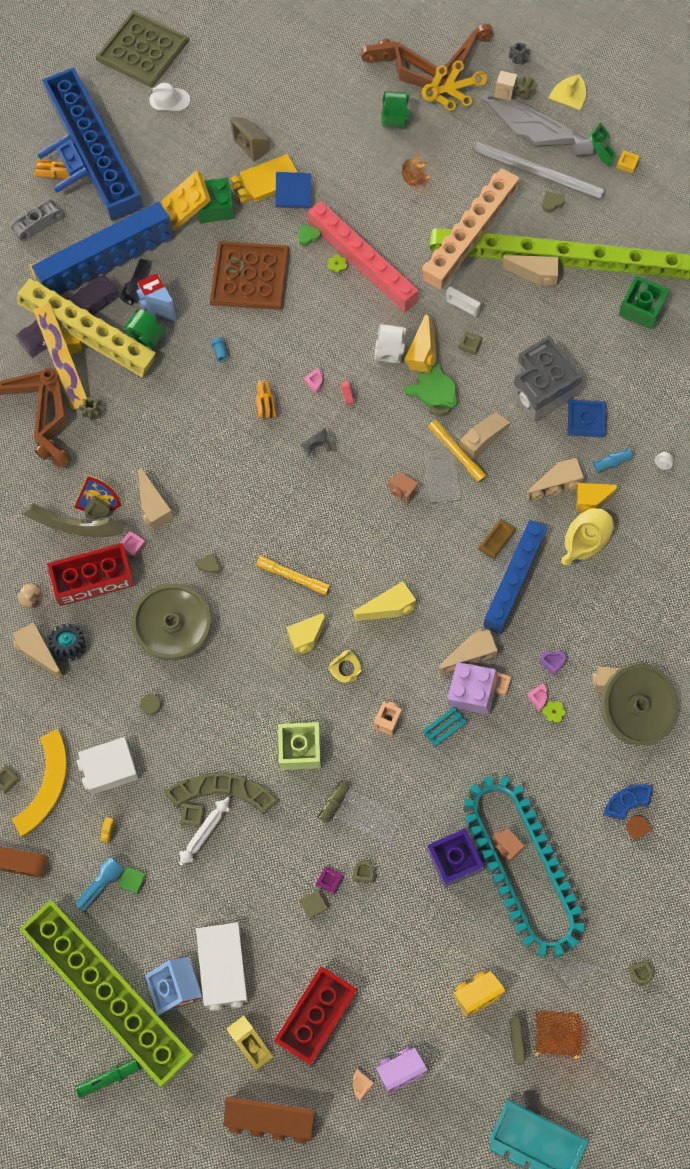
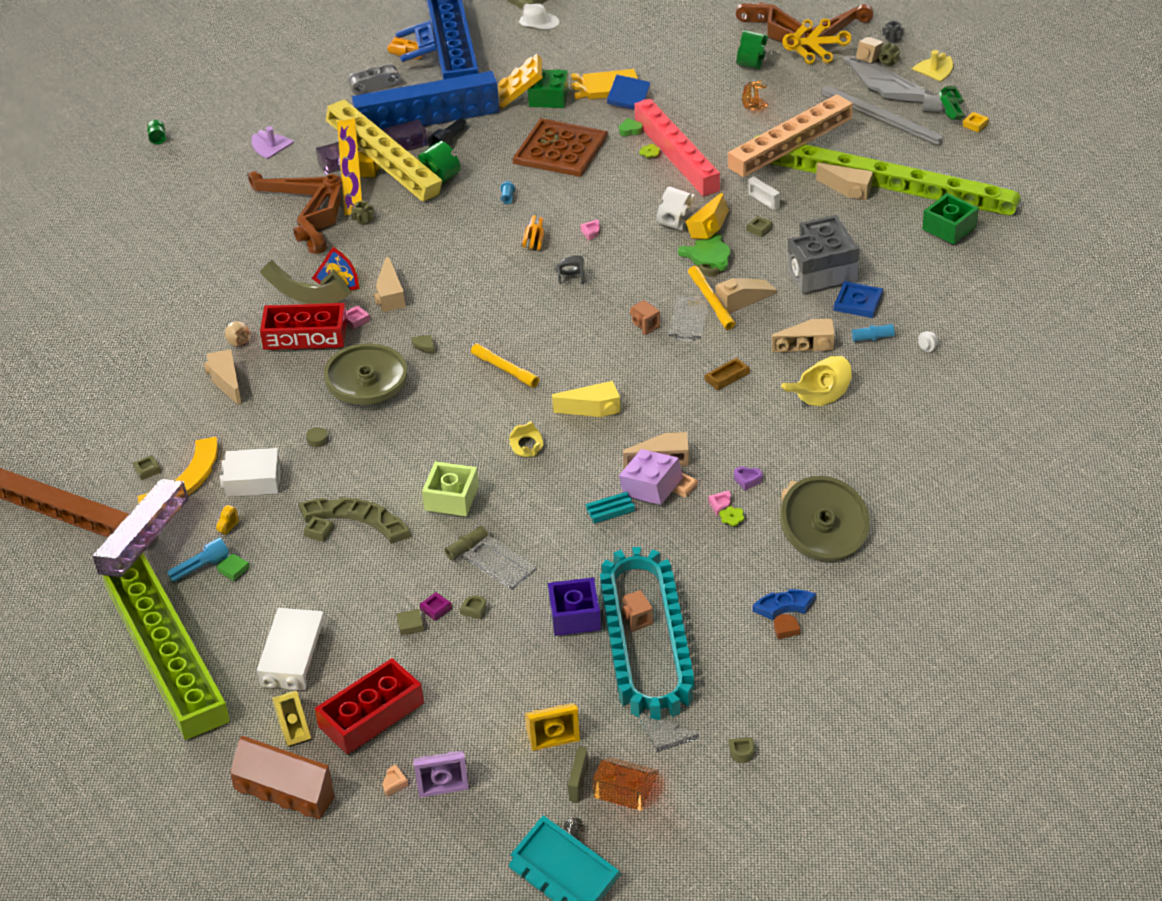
camera: 15 degrees right, 25 degrees down
black wheel [48,624,86,662] -> none
green pin [75,1058,141,1098] -> none
light blue slope [136,273,177,321] -> none
light blue slope [145,956,202,1016] -> none
white wheel [179,797,230,866] -> none
dark tan slope [230,117,270,162] -> none
light yellow slope [286,613,325,654] -> none
coral tile [342,381,354,405] -> none
light nougat brick [374,702,402,736] -> none
blue brick [483,519,547,634] -> none
olive tile [542,191,564,213] -> none
yellow slope [576,483,617,513] -> none
none -> clear purple brick [92,479,189,577]

